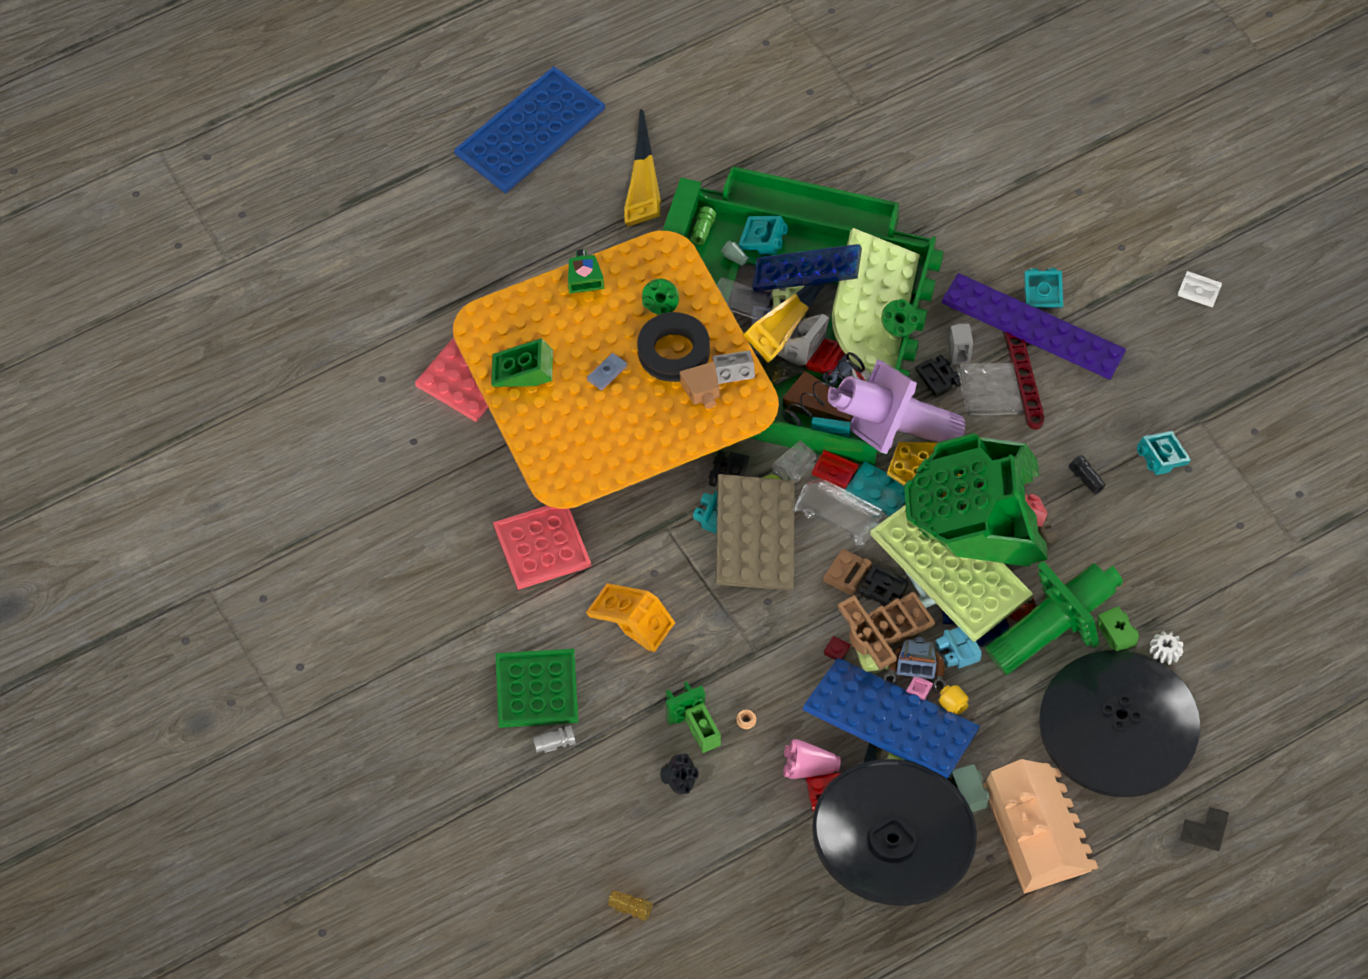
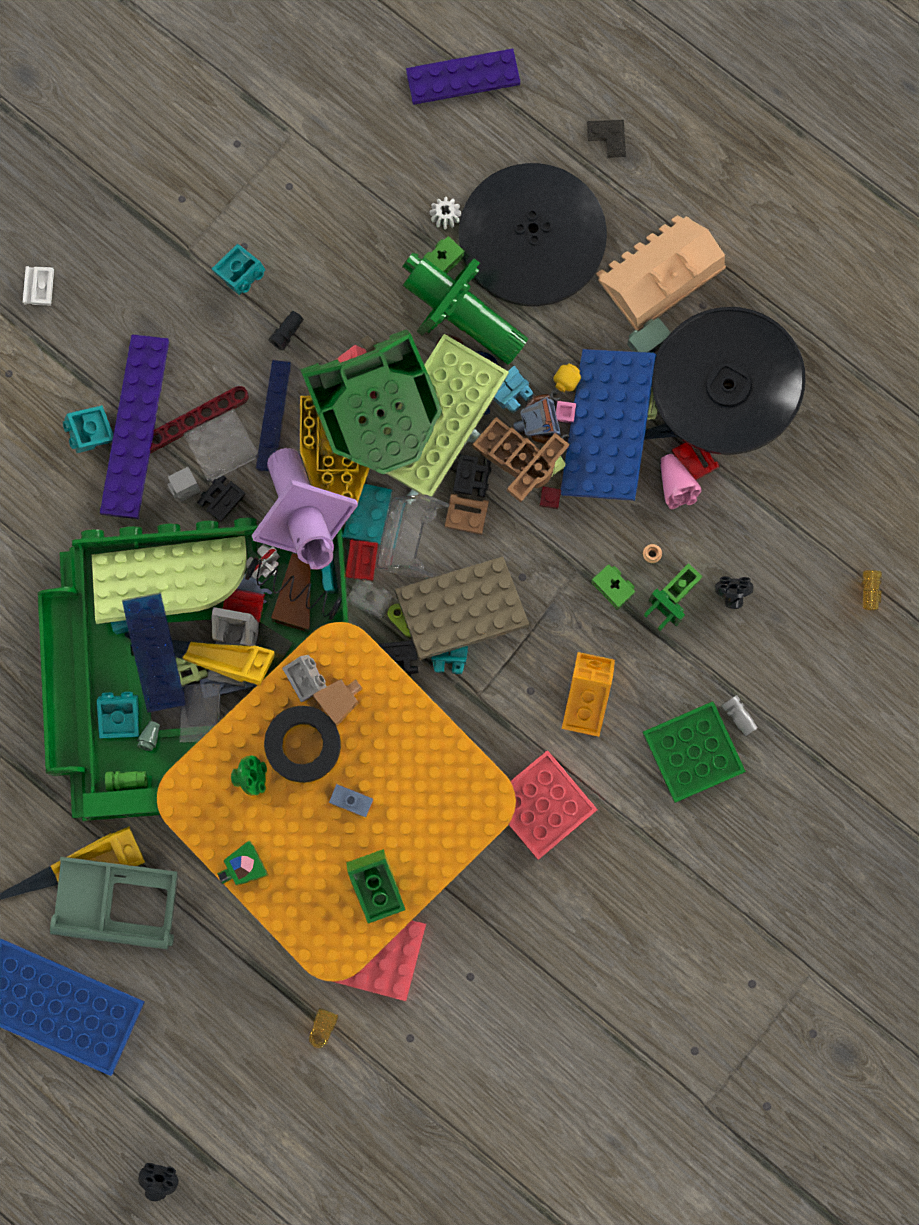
camera: 110 degrees left, 20 degrees up
green plate [881,299,919,337] -> none
none -> sand green piece [50,857,178,949]
none -> black plate [138,1163,179,1202]
none -> clear blue plate [256,360,291,472]
none -> clear yellow piece [309,1008,338,1048]
none -> dark purple plate [406,48,521,105]
none -> bright green brick [591,564,635,610]

